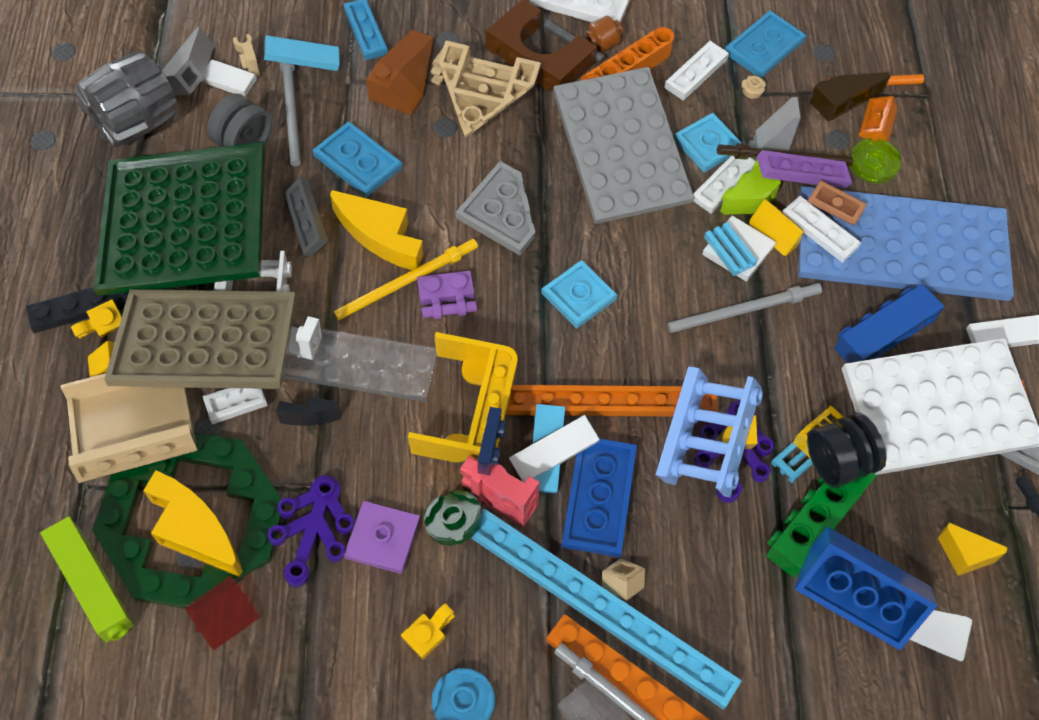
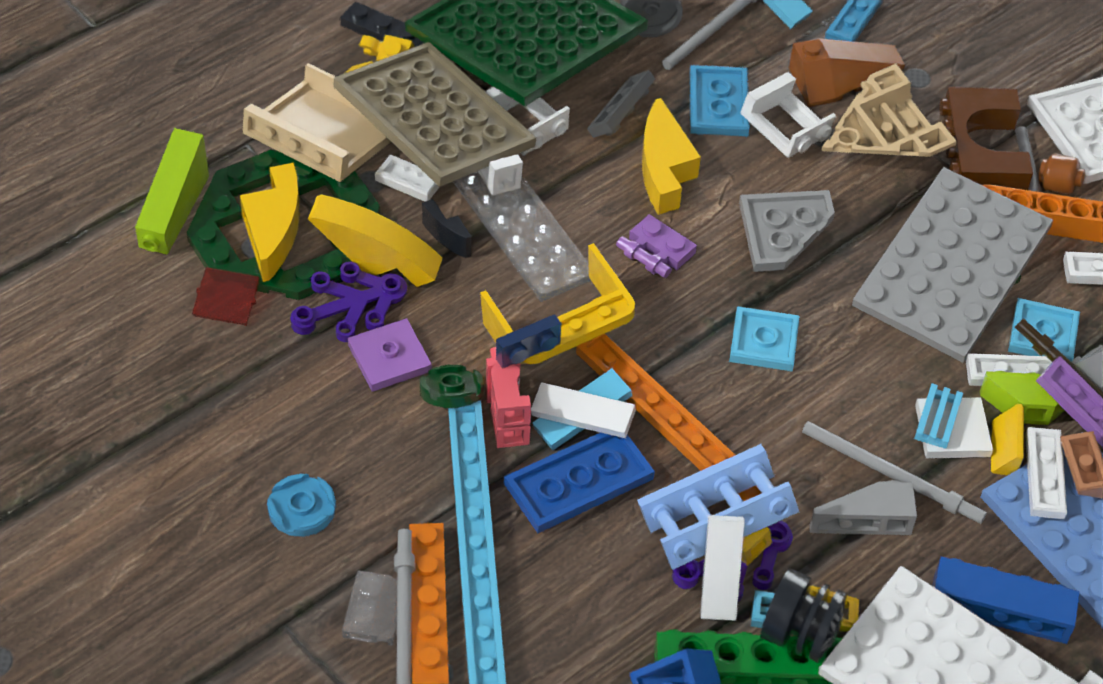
camera: 50 degrees right, 10 degrees down
yellow bar [333,239,478,321] -> none
yellow plate [401,603,455,660] -> none
tan slope [602,559,645,601] -> none
none -> yellow slope [308,194,443,287]
none -> white tile [700,515,745,620]
none -> white panel [740,72,836,158]
none -> light grey slope [809,480,917,535]

